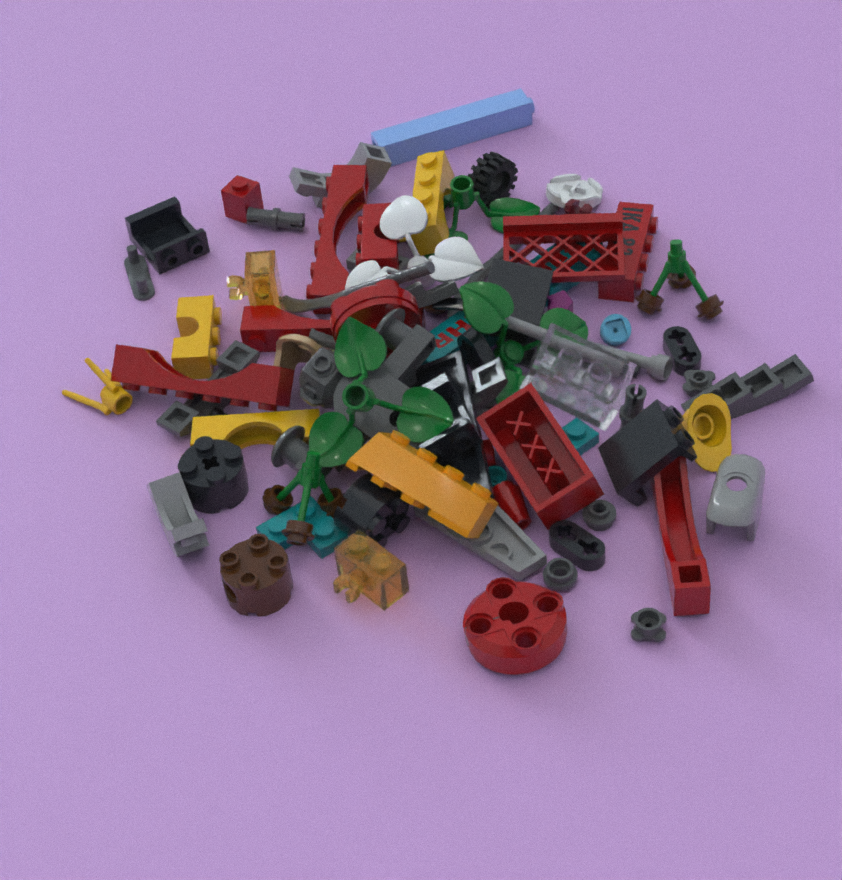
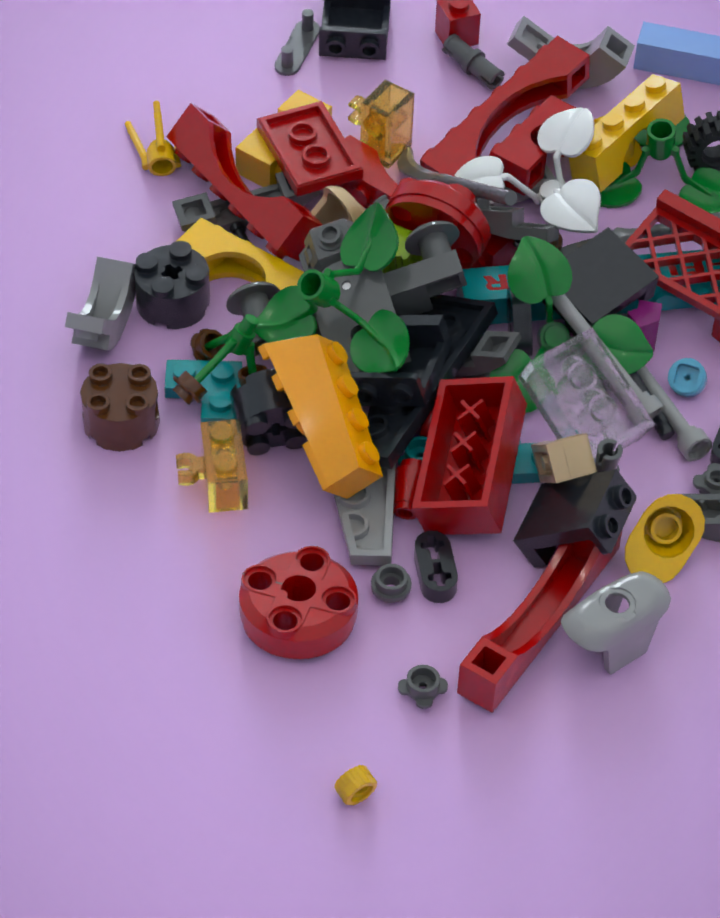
camera: 30 degrees right, 5 degrees up
dark grey plate [582,500,616,531] -> none
none -> red tile [256,101,363,197]
none -> yellow axle [334,765,377,805]
none -> tan plate [531,433,597,483]

